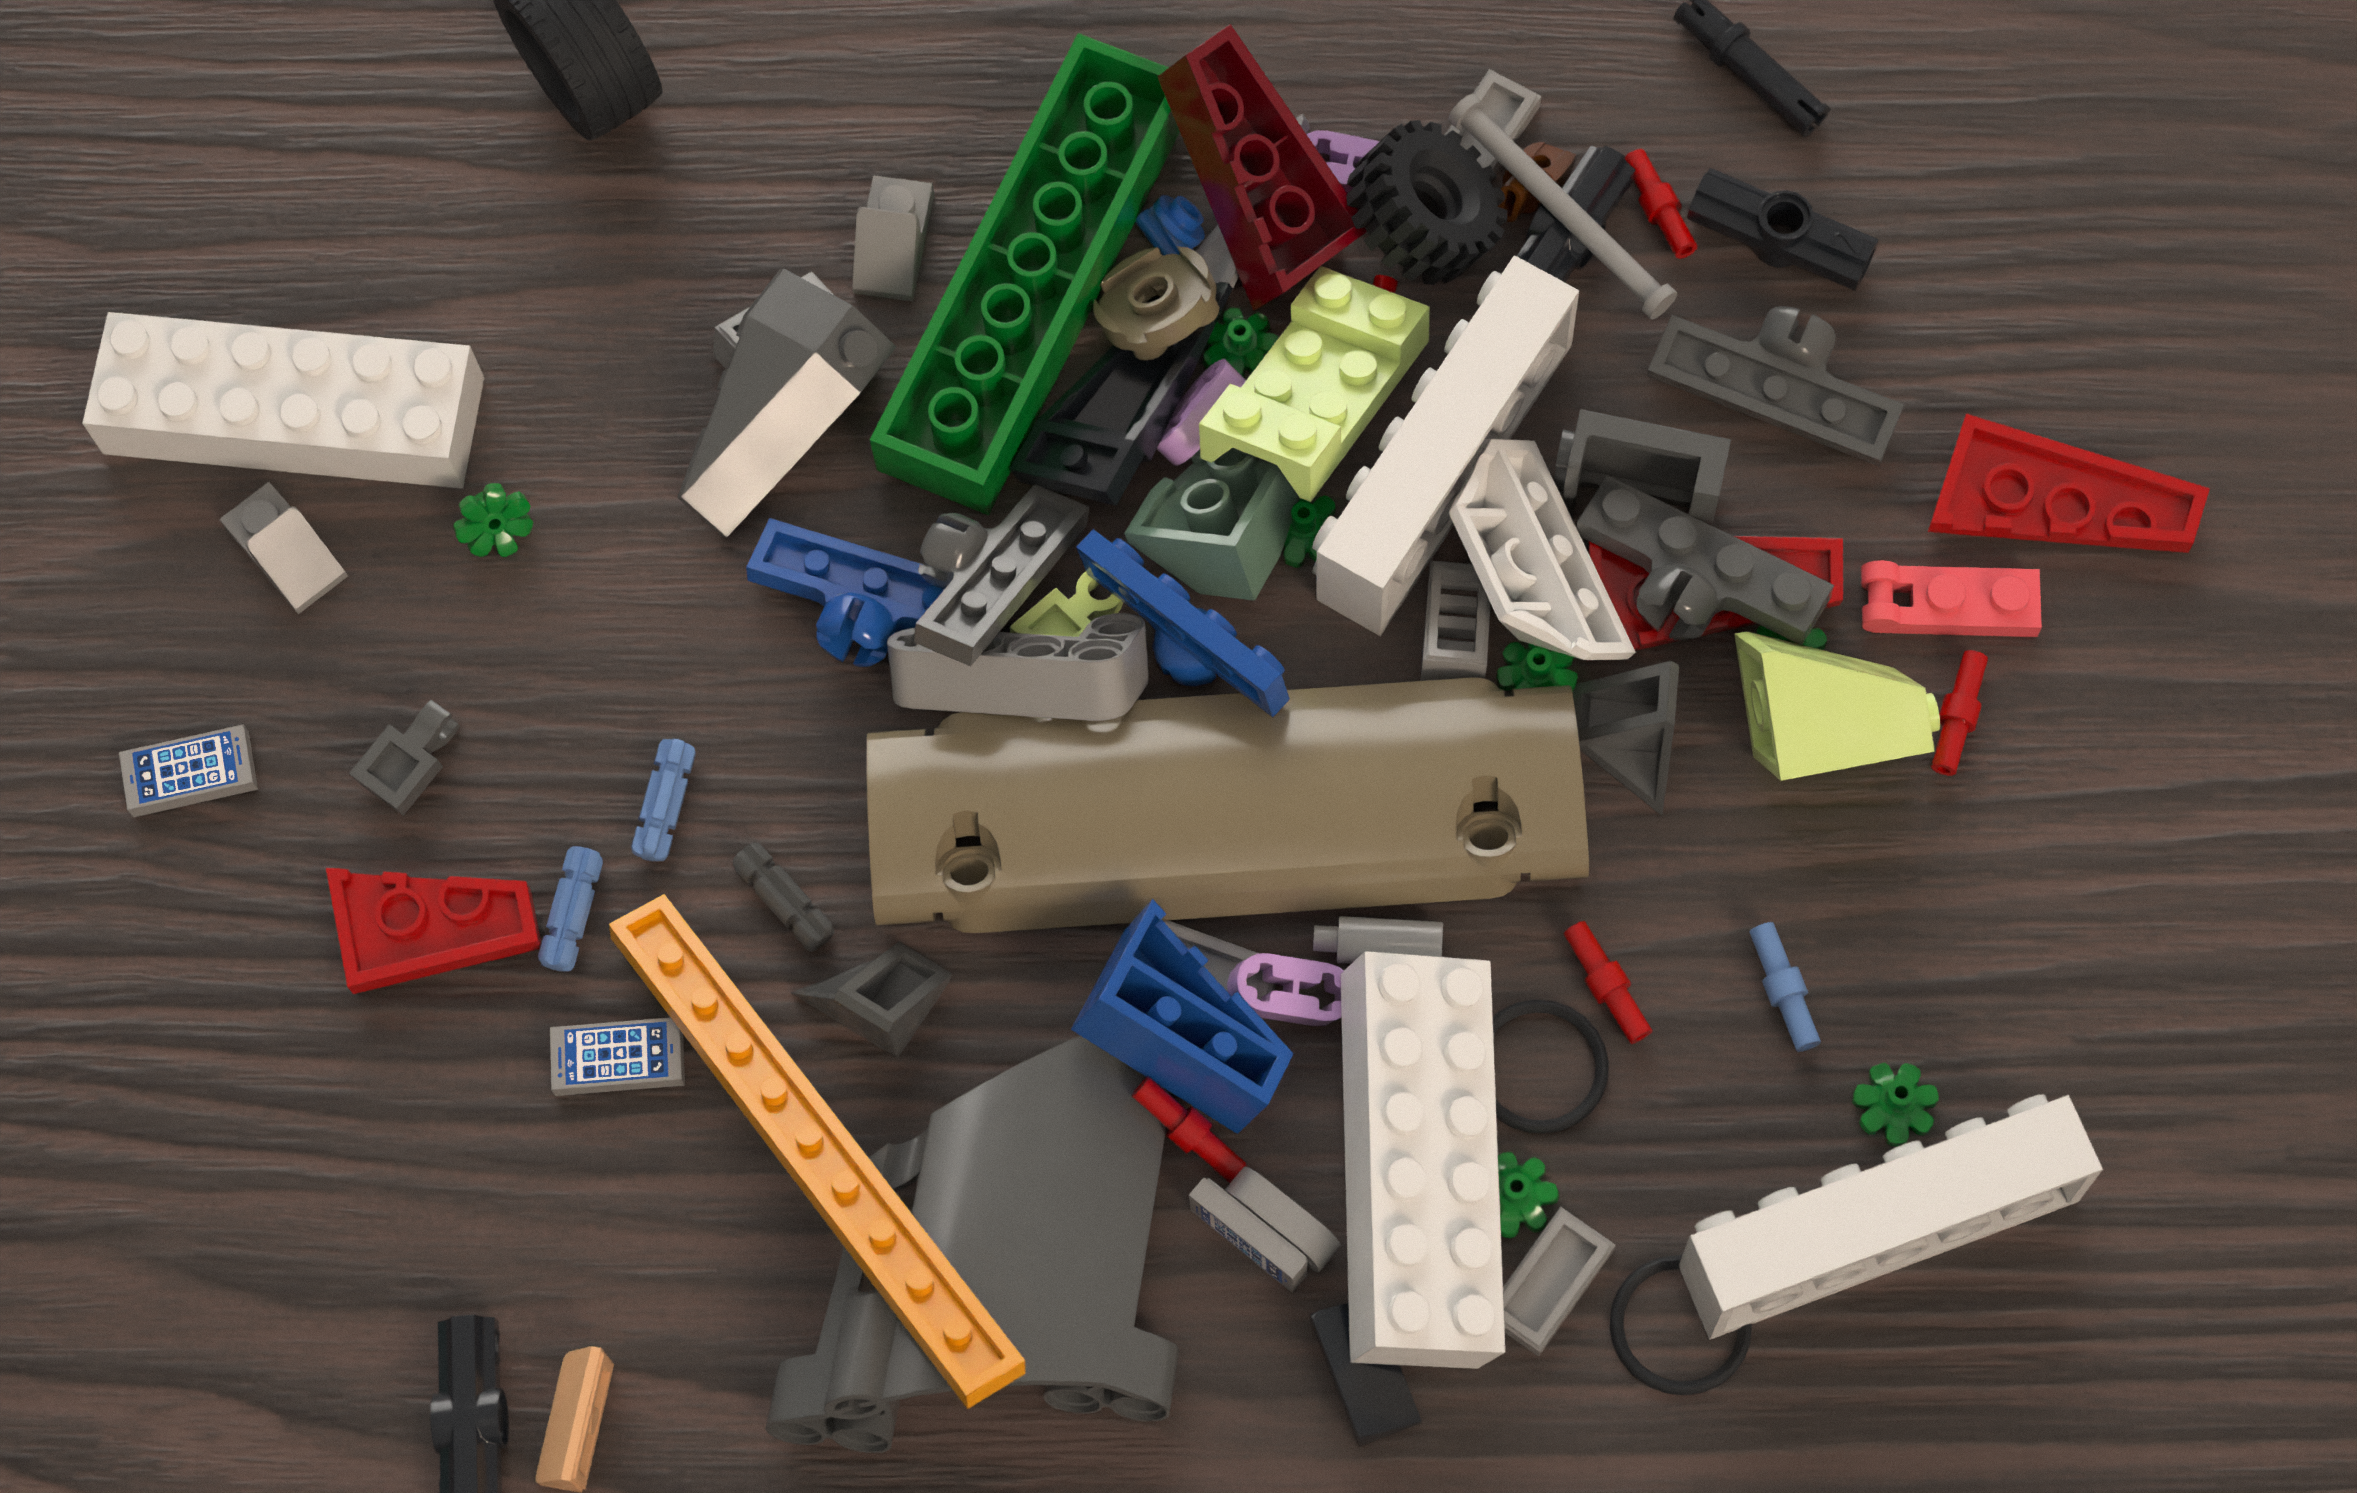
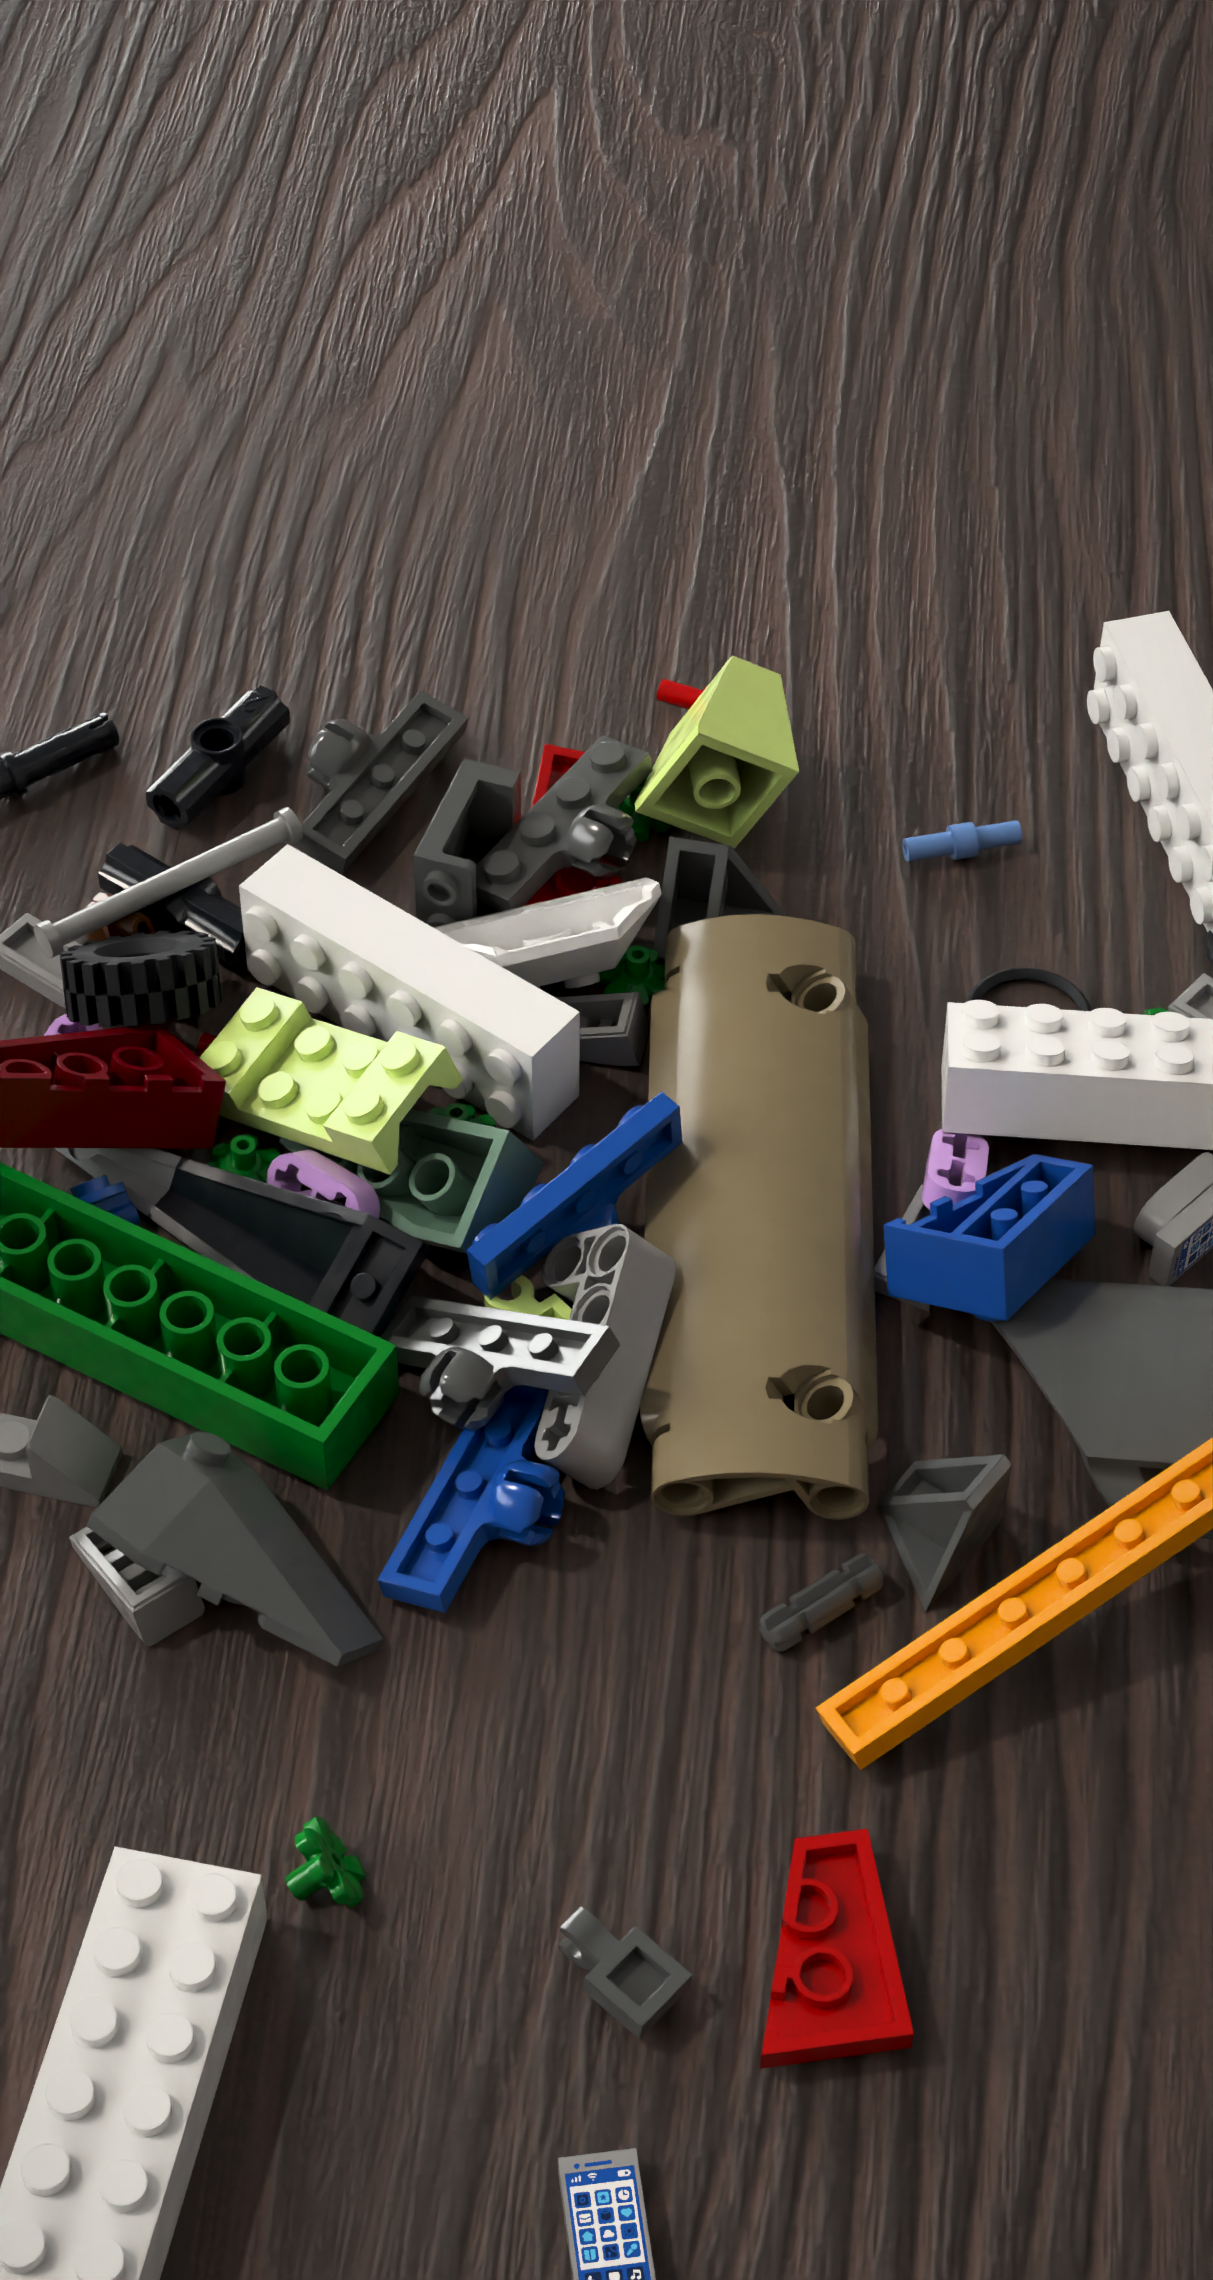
camera: 90 degrees left, 20 degrees down
light grey slope [219,482,348,615] -> none
medium blue axle [538,846,603,972] -> none
tile [550,1017,685,1096] -> none
medium blue axle [631,739,696,862] -> none
dark tan plate [1093,246,1219,360] -> none
red bar [1131,1076,1247,1183] -> none
light grey cylinder [1313,916,1443,964] -> none
red bar [1563,921,1653,1044] -> none
red bar [1625,149,1698,259] -> none
green plant [1852,1063,1939,1147] -> none
coral plate [1861,560,2042,637] -> none
red wing [1928,414,2210,553] -> none

